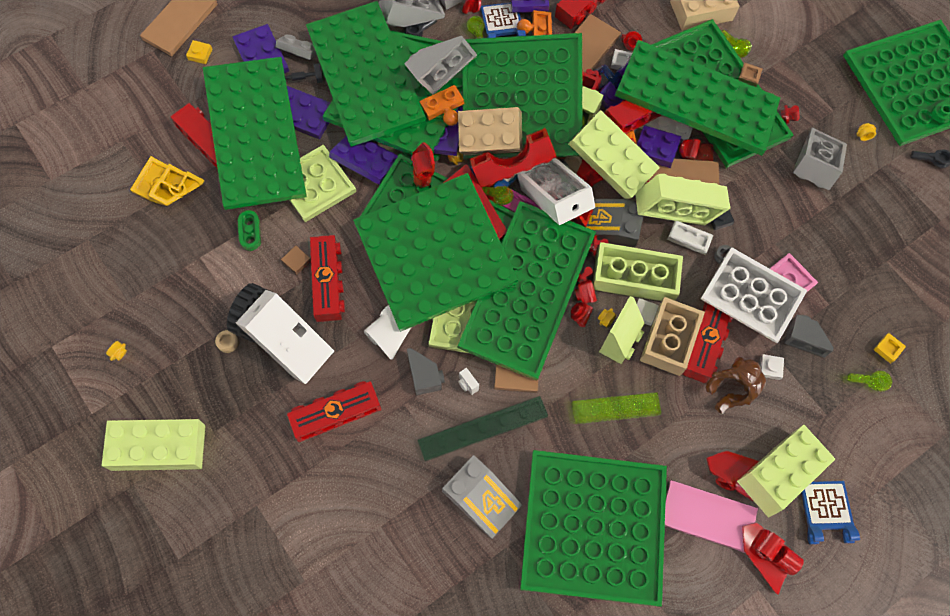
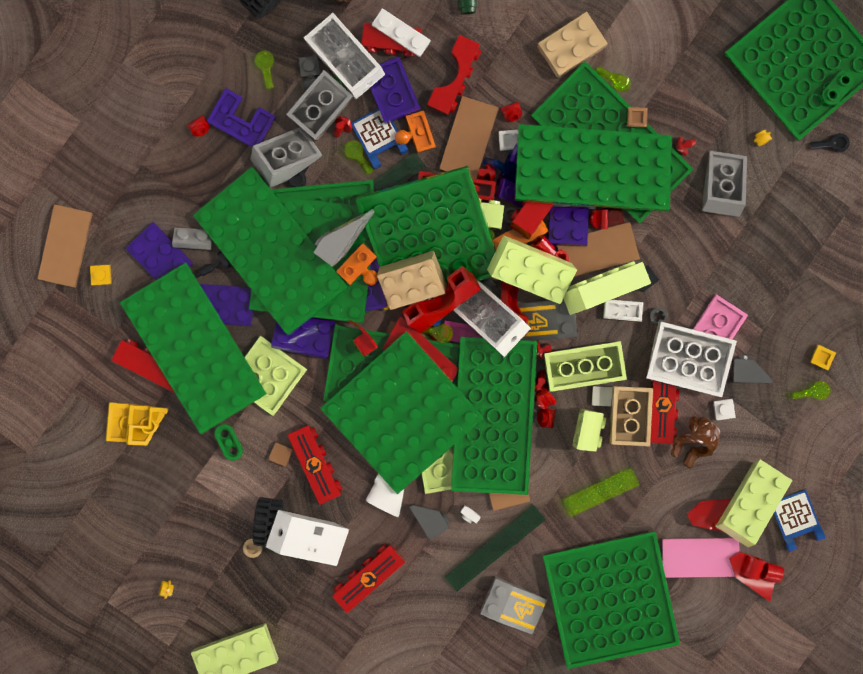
camera: 15 degrees left, 20 degrees up
yellow plate [598,308,617,328] -> none

